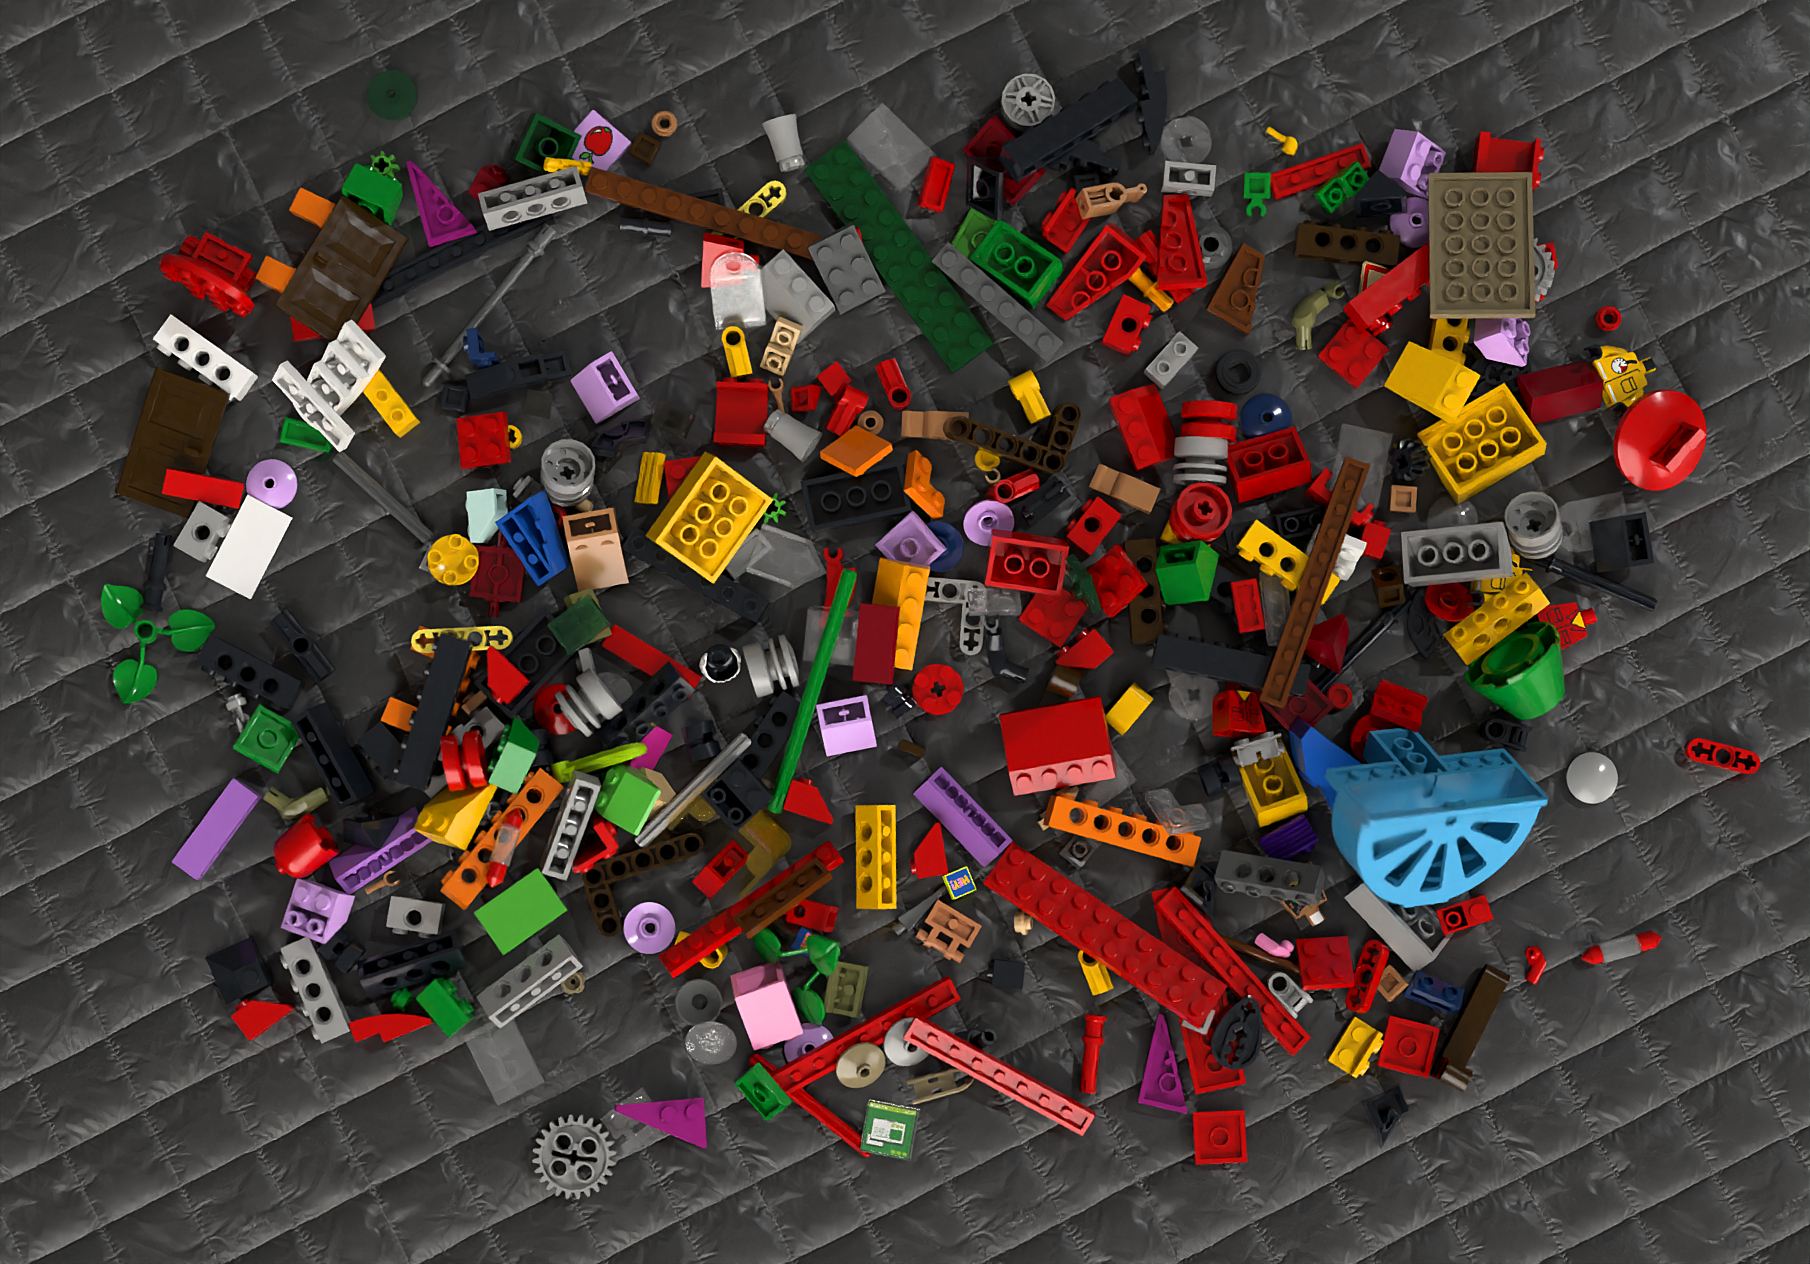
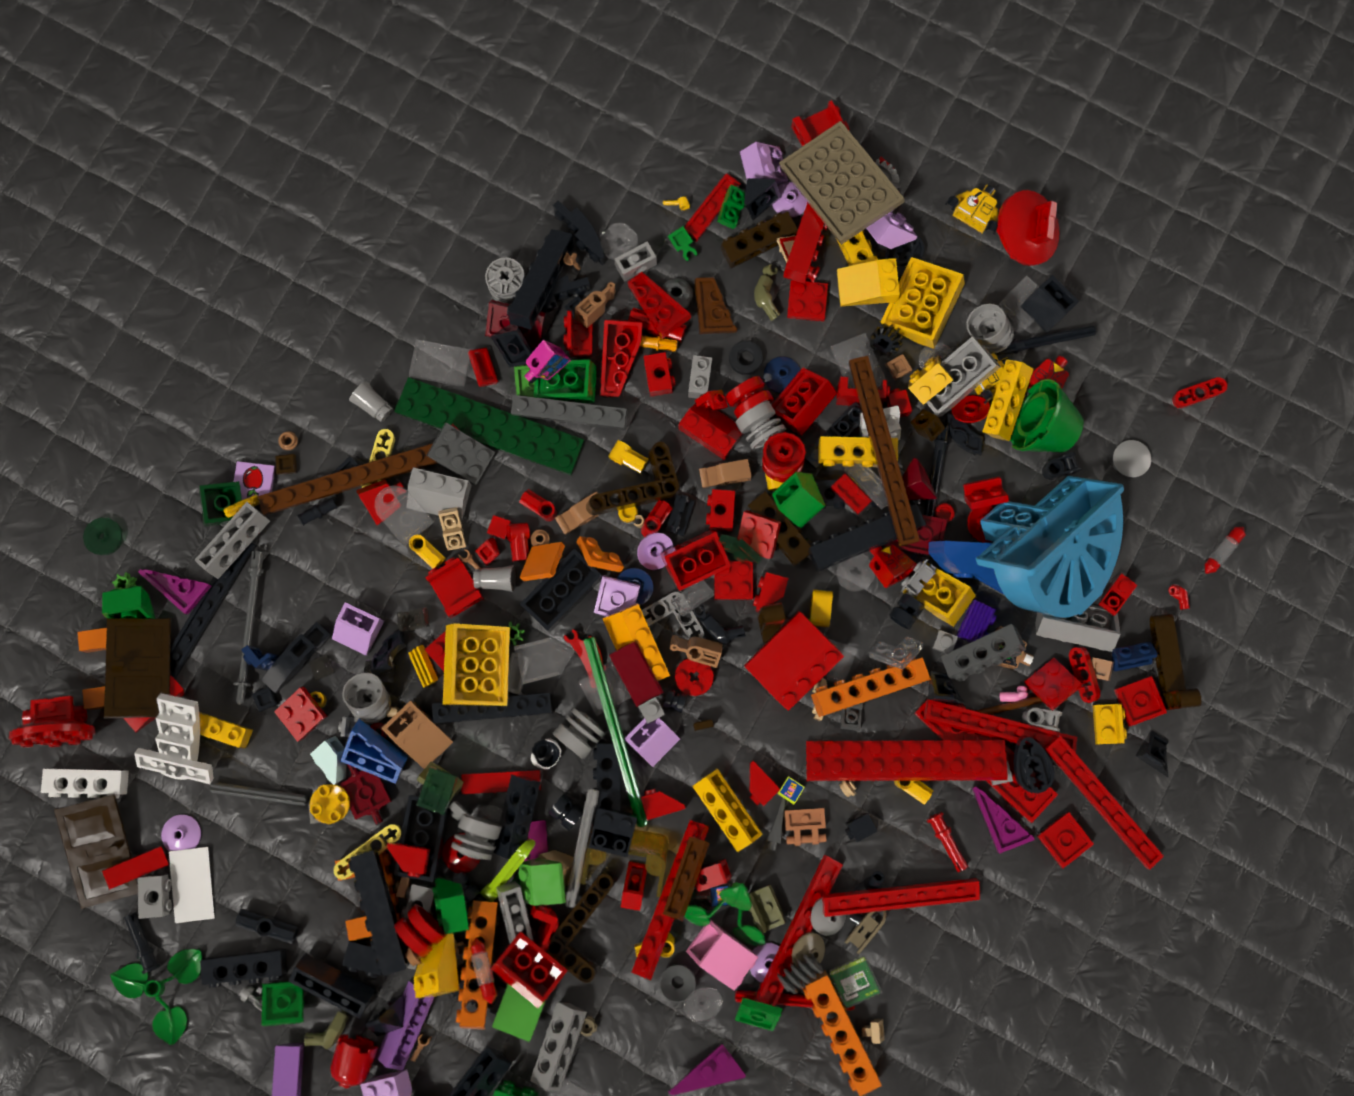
camera: 30 degrees left, 5 degrees down
green tile [279,417,332,454] -> none
light grey brick [386,896,446,938] -> none
dark red bracket [468,163,510,202] -> none
lavender dish [624,902,675,954] -> none
medium lavender brick [913,767,1013,868] -> none
dark red slope [1516,359,1604,424] -> none
red plate [1595,306,1621,332] -> none
none -> medium nougat plate [405,947,422,966]
none -> red slope [491,931,568,1008]
none -> dark pink torso [524,340,571,384]
none -> medium nougat hand [563,253,581,270]
none -> light grey plate [638,697,665,724]
none -> medium nougat piece [670,635,722,668]
none -> red bracket [695,390,728,410]
none -> dark grey piece [777,951,823,994]
none -> orange brick [803,970,882,1096]
none -> tan tile [862,1019,885,1044]
none -> yellow bracket [908,356,953,405]
none -> light grey plate [932,630,958,654]
none -> red plate [1044,735,1164,870]

